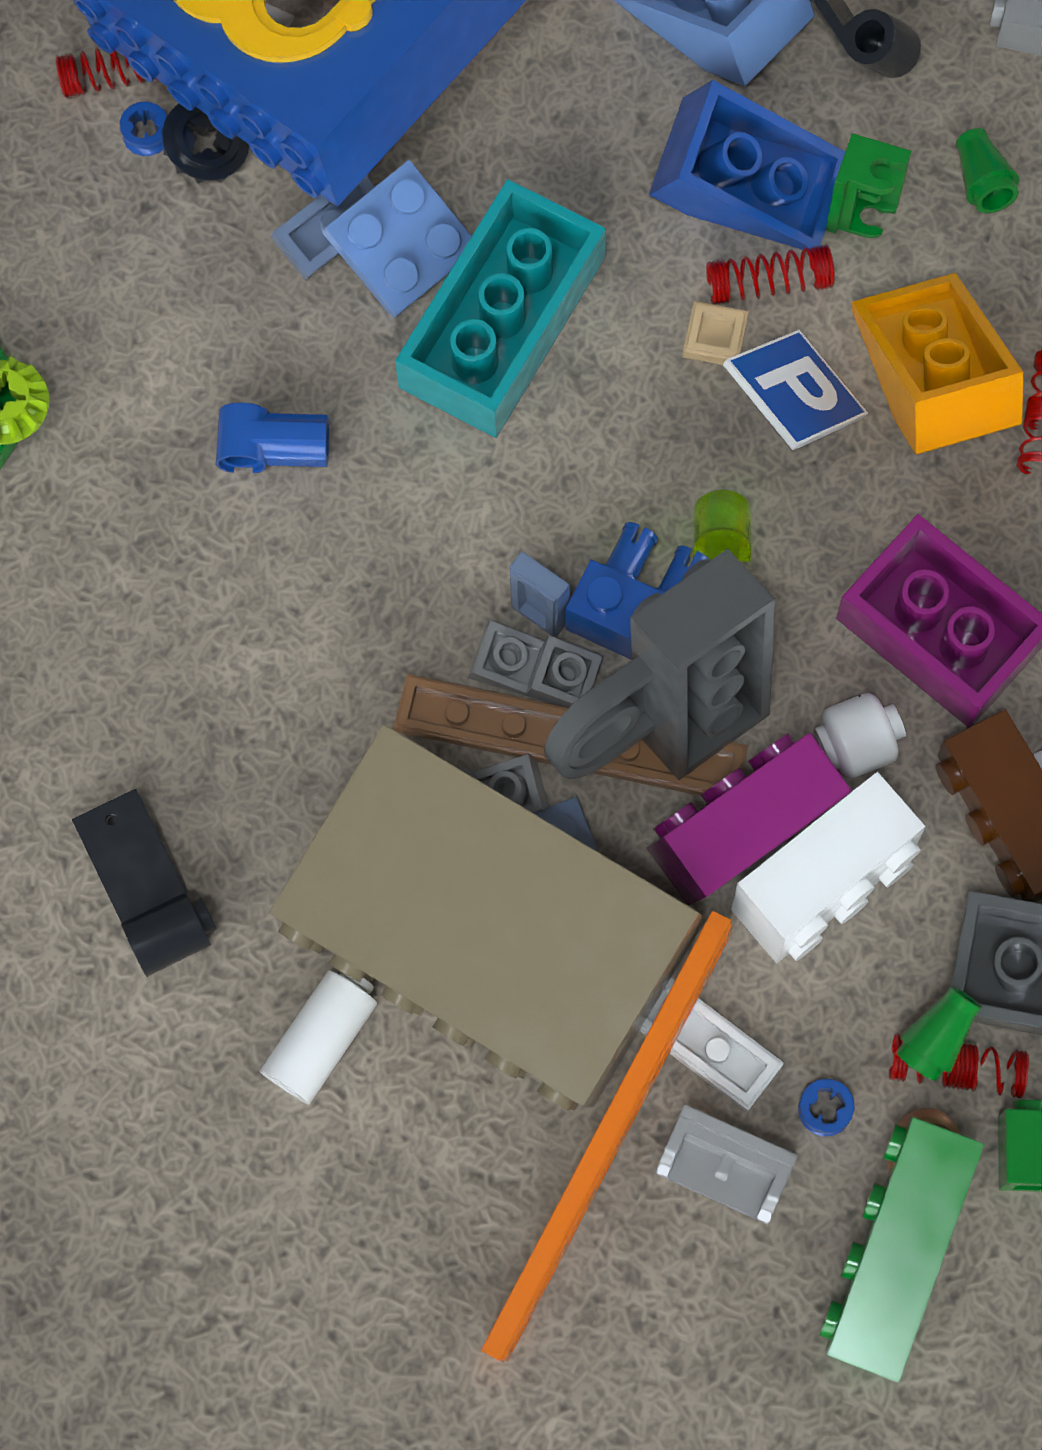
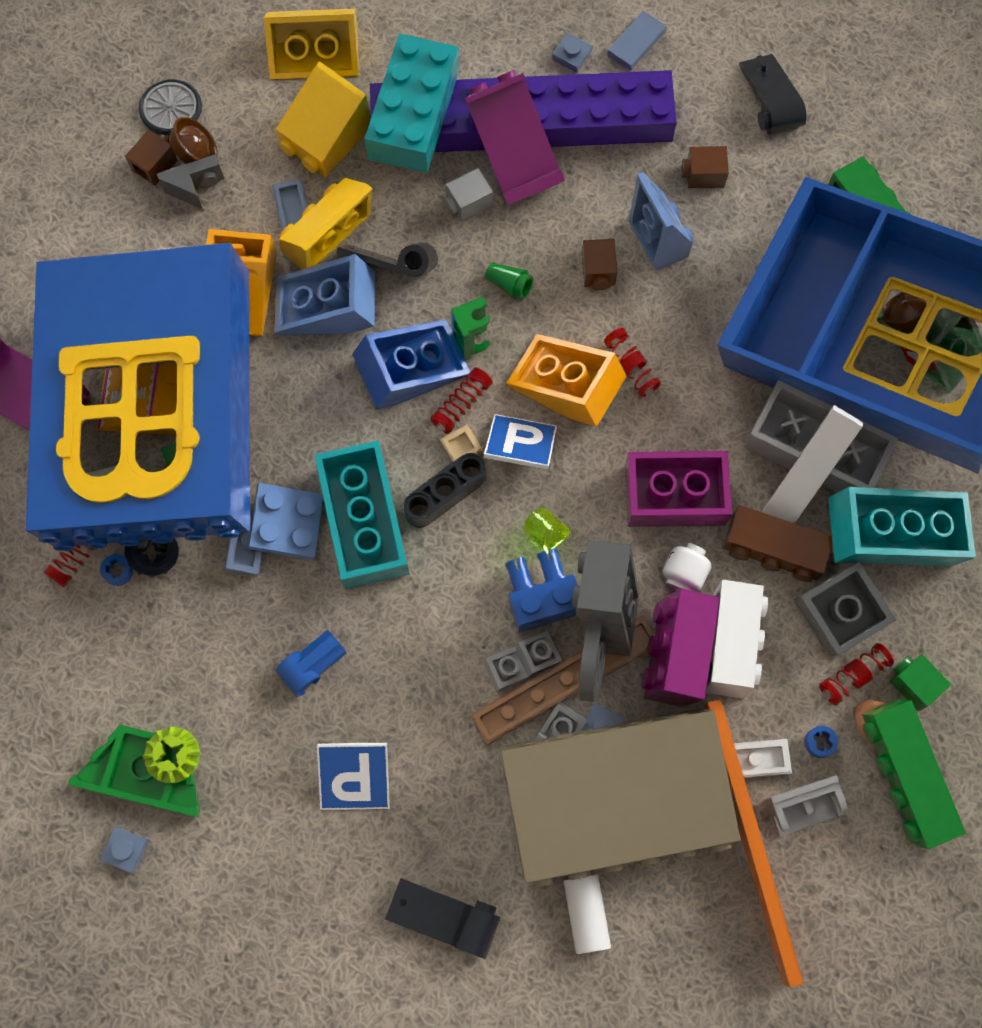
camera: 45 degrees left, 0 degrees up
sand blue tile [509,551,570,637] -> none
green cone [896,986,982,1081] -> none
none -> blue piece [317,743,390,810]
none -> black beam [404,453,486,528]

